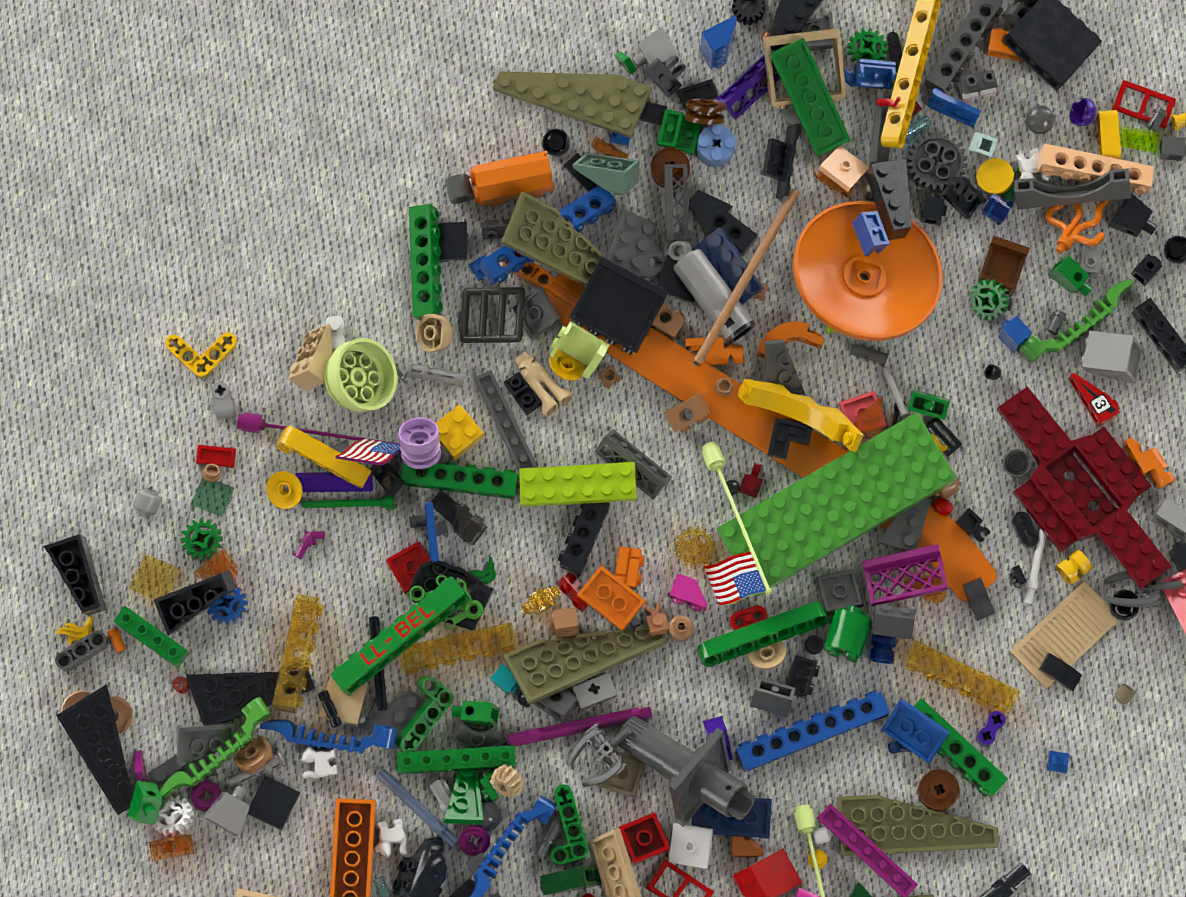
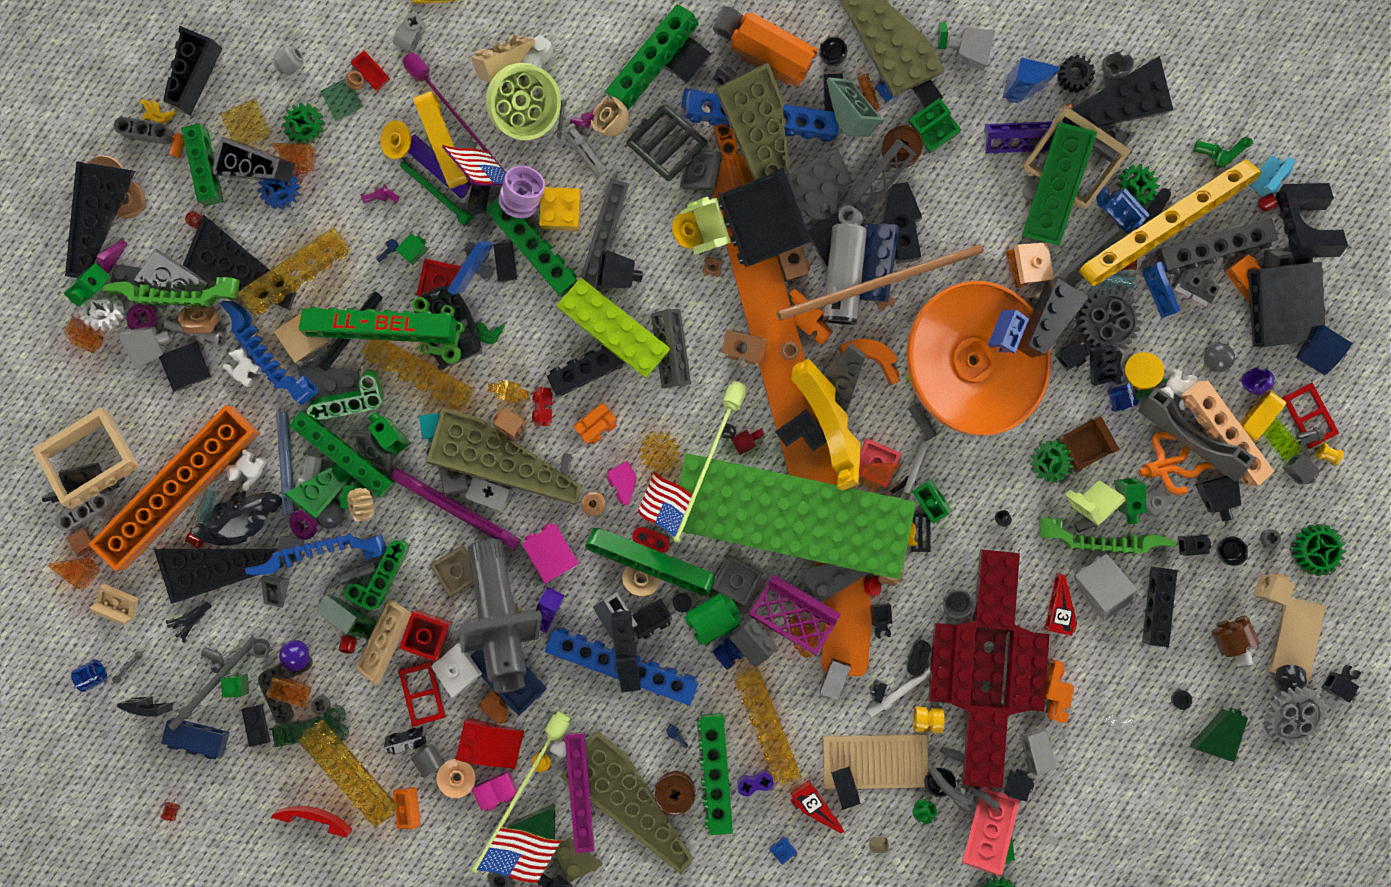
camera: 45 degrees right, 10 degrees up
black axle [318,690,342,728] -> none
clear smoke slope [451,502,488,546] -> none
black slope [503,372,542,416] -> none
tan piece [514,352,574,417] -> none
dark grey bar [567,723,632,787] -> none
orange tile [577,565,647,632] -> none
black hinge [644,55,686,98] -> none
nougat plate [645,602,669,636] -> none
black tile [677,79,718,109] -> none
reddish brown wheel [685,99,725,124] -> none
medium blue brick [697,124,736,167] -> none
black bracket [762,123,800,199] -> none
red piece [876,96,901,108] -> none
blue tile [881,699,950,764] -> none
light aqua brick [968,132,998,157] -> none
blue brick [998,316,1032,354] -> none
none -> dark blue hand [376,239,399,262]
none -> green brick [395,233,429,265]
none -> dark pink panel [522,522,580,584]
none -> magenta piece [570,107,596,130]
none -> black torso [596,251,643,288]
none -> black brick [611,610,641,693]
none -> slope [790,780,845,834]
none -> green gear [912,799,937,825]
none -> yellowish green bracket [1065,481,1126,526]
none -> dark blue slope [1295,325,1353,375]

